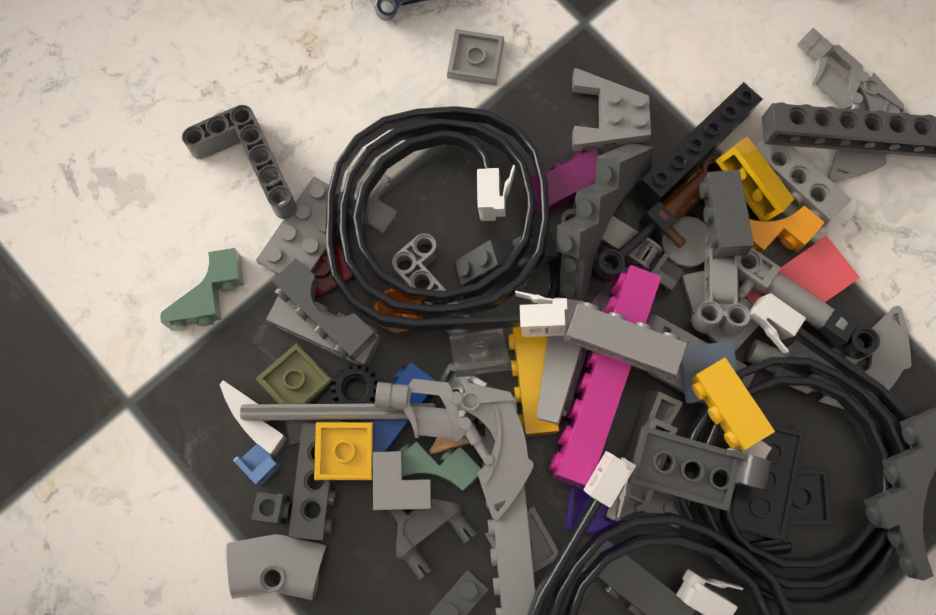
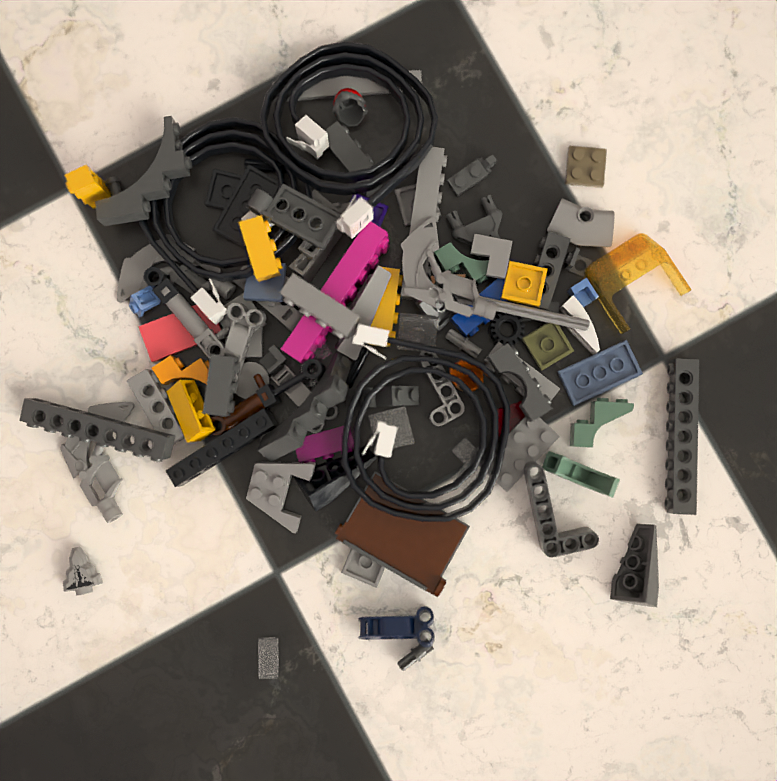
camera: 165 degrees left, 10 degrees up
none -> medium blue bracket [129,286,161,318]
none -> black wedge [293,446,376,511]
none -> reddish brown door [335,471,470,597]
none -> clear tile [368,406,415,449]
none -> light grey axle [445,329,482,359]
none -> sand green arch [542,451,620,498]
none -> sand blue tile [557,340,643,406]
none -> clear yellow windscreen [584,233,692,334]
none -> dark grey wedge [610,524,659,607]
none -> dark grey brick [664,358,699,515]

